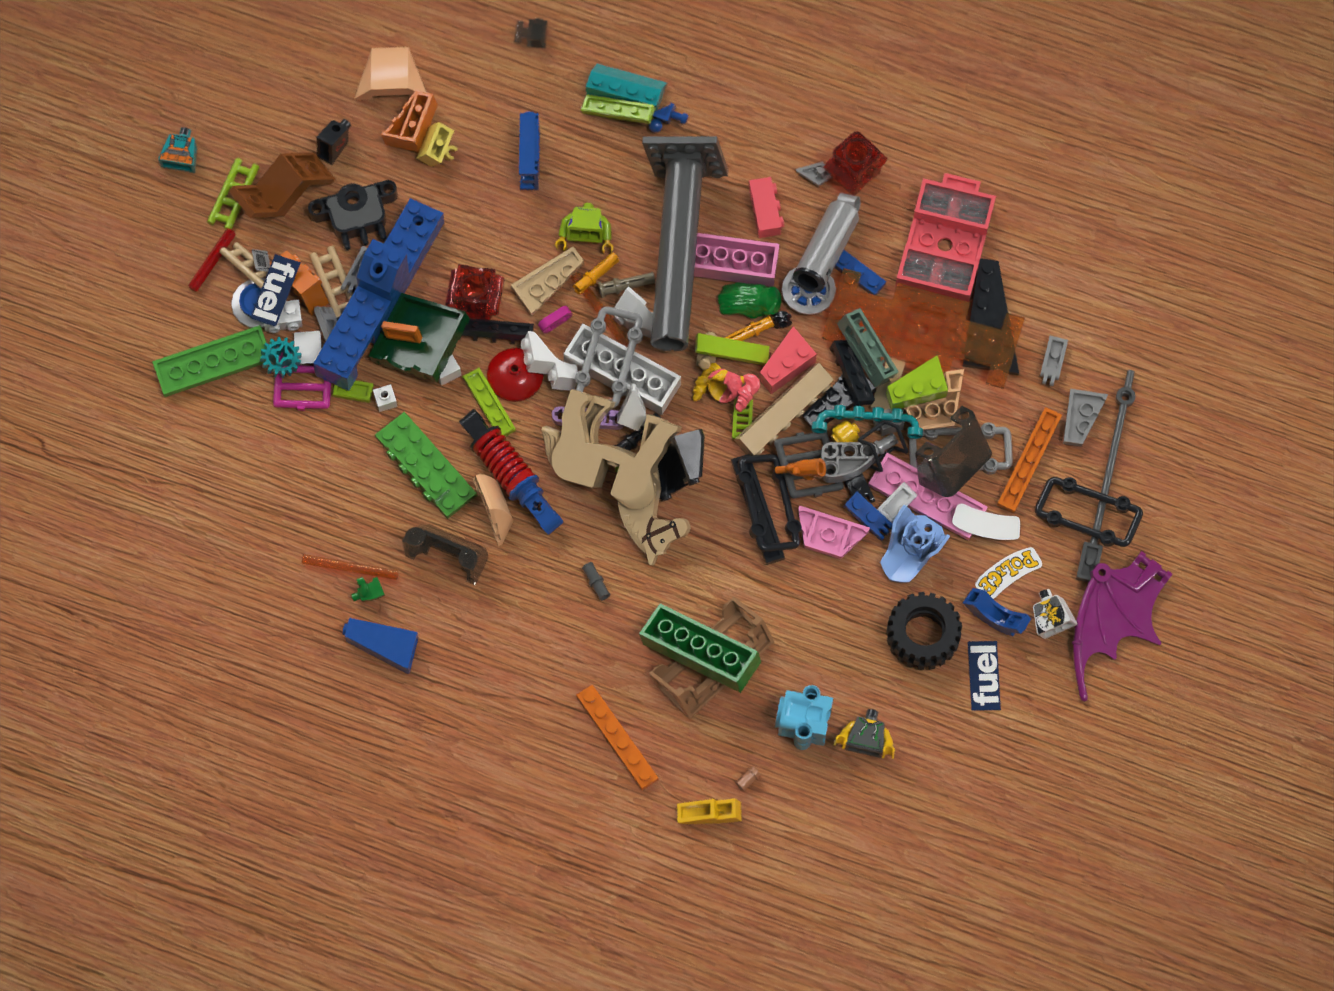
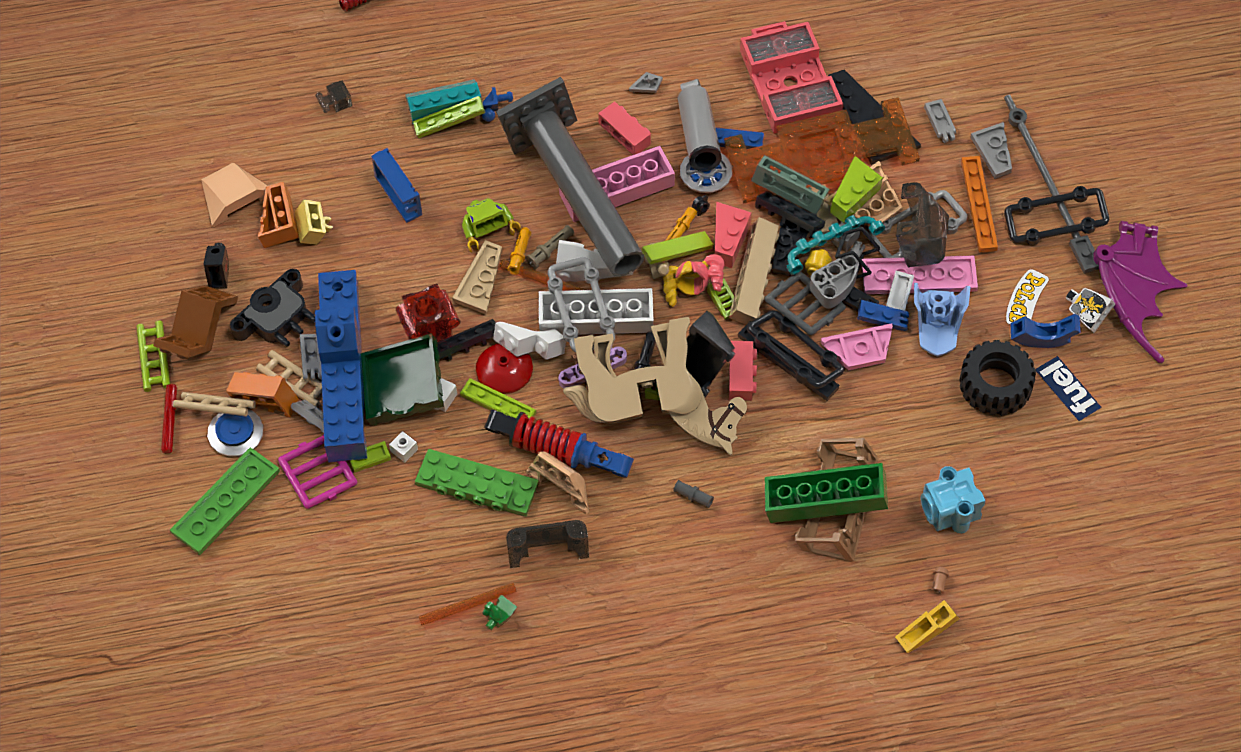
camera: 30 degrees left, 10 degrees down
torso [158,127,197,173] -> none
sticker [250,254,301,327] -> none
sticker [252,249,270,272] -> none
teal gear [260,337,302,378] -> none
white bracket [264,300,303,333] -> none
white sticker [294,331,321,364] -> none
blue slope [342,618,419,674] -> none
orange tile [381,321,423,343] -> none
dark pink beam [538,306,572,334] -> none
orange plate [576,684,658,790] -> none
white slope [617,383,646,431] -> none
green hair [718,282,781,319] -> none
orange piece [775,458,826,481] -> none
clear red piece [823,131,888,196] -> none
torso [834,709,895,759] -> none
white sticker [952,504,1020,540] -> none
none -> coral brick [729,341,757,401]

